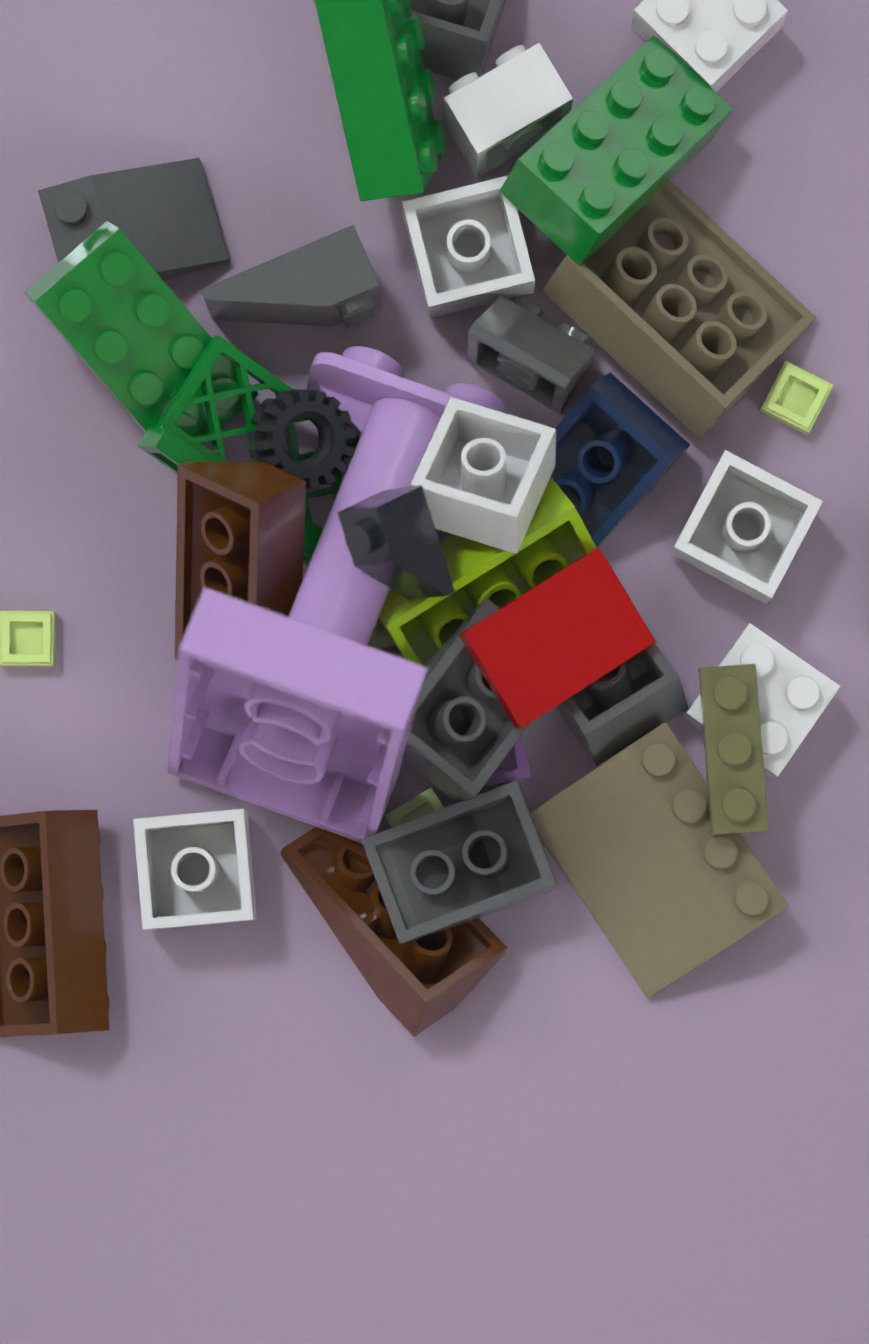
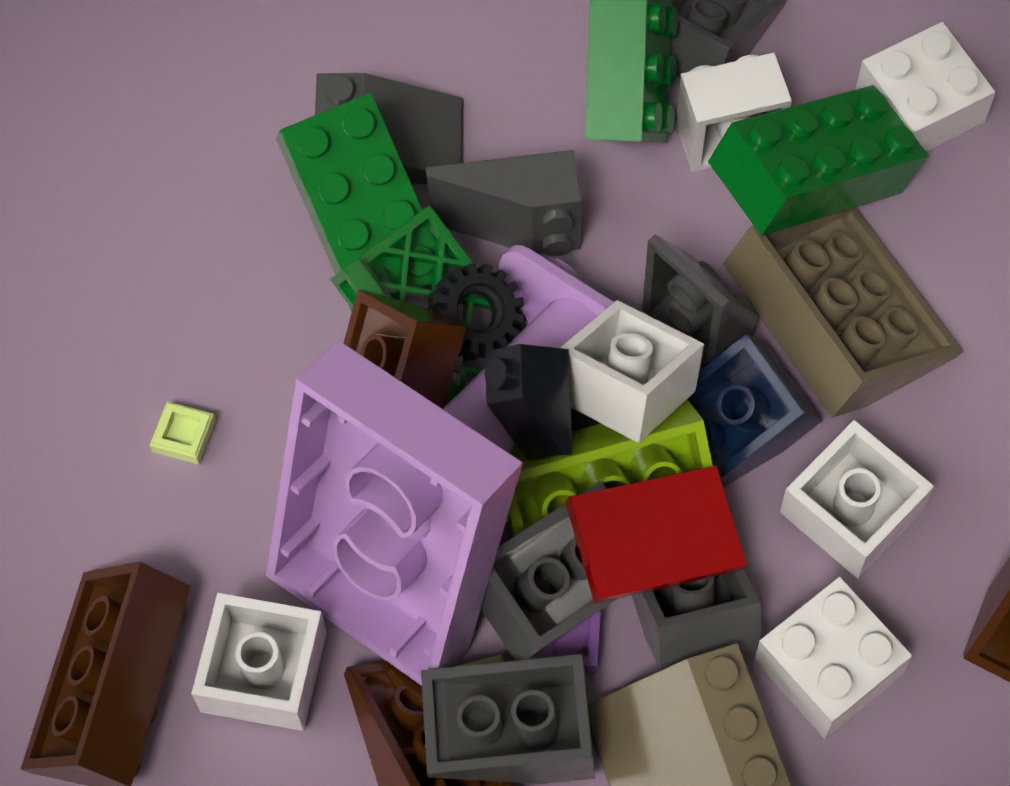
camera: 15 degrees right, 20 degrees down
white brick [402,176,535,319] -> none
olive plate [698,664,769,836] -> none
yellowish green tile [760,361,833,436] -> none

